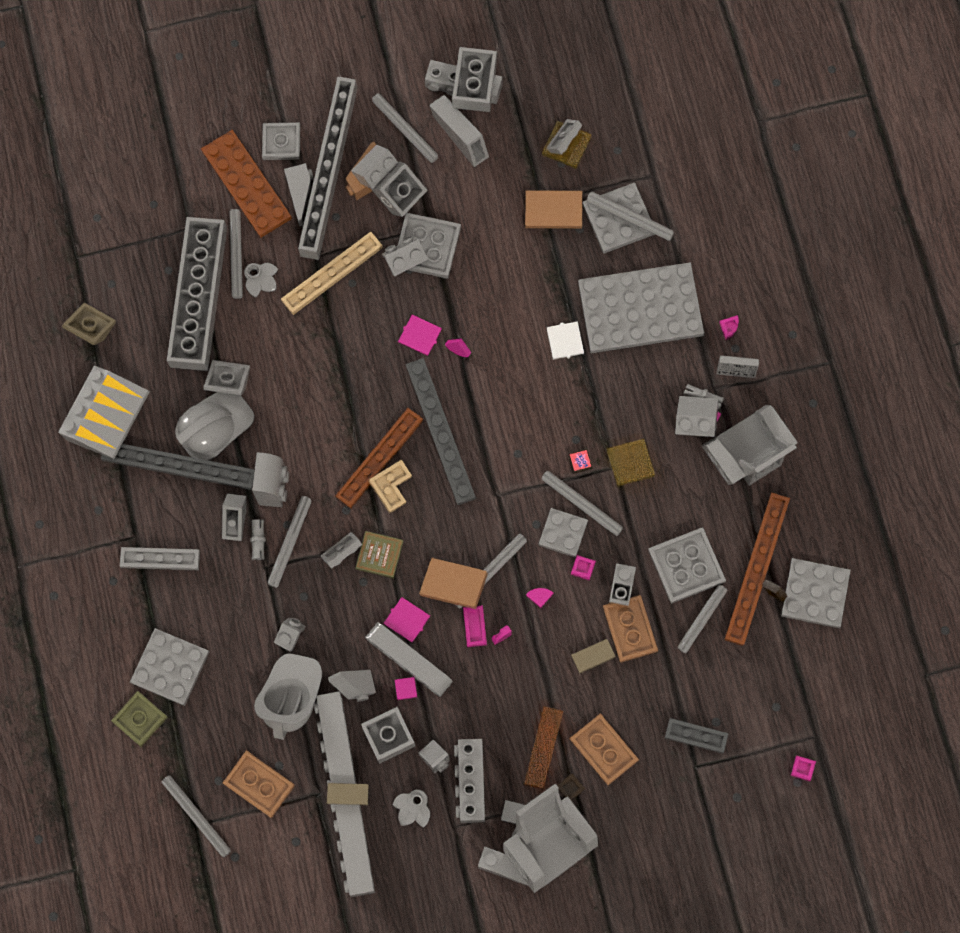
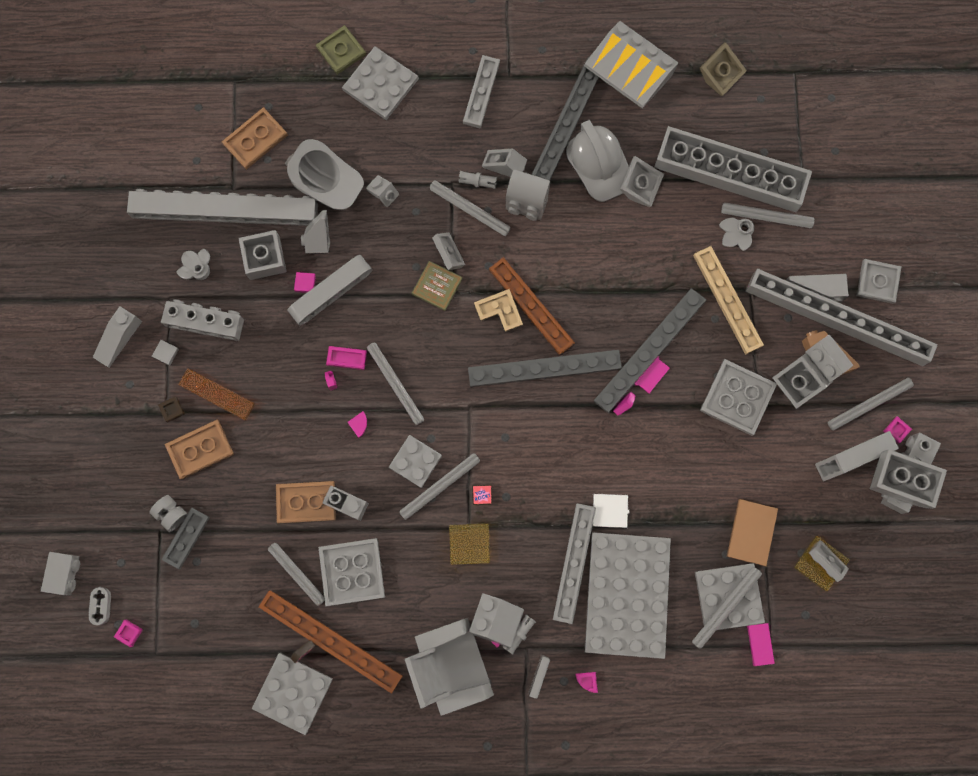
camera: 100 degrees right, 5 degrees up
light grey axle [162,775,231,857] -> none
dark orange plate [201,130,292,238] -> none
dark tan tile [327,783,369,805] -> none
light grey bracket [382,236,428,276] -> none
dark pink piece [383,597,430,643] -> none
light grey slope [418,740,450,773] -> none
medium nougat tile [419,558,488,609] -> none
light grey piece [503,784,598,893] -> none
dark pink tile [571,555,596,581] -> none
dark tan tile [571,639,616,674] -> none
none -> light grey brick [41,552,80,595]
none -> light grey beam [89,587,111,625]
none -> light grey wheel [150,495,188,532]
none -> light grey tile [553,504,596,624]
none -> dark grey plate [594,288,706,414]
none -> dark pink tile [747,623,775,666]
none -> dark pink tile [883,416,912,444]

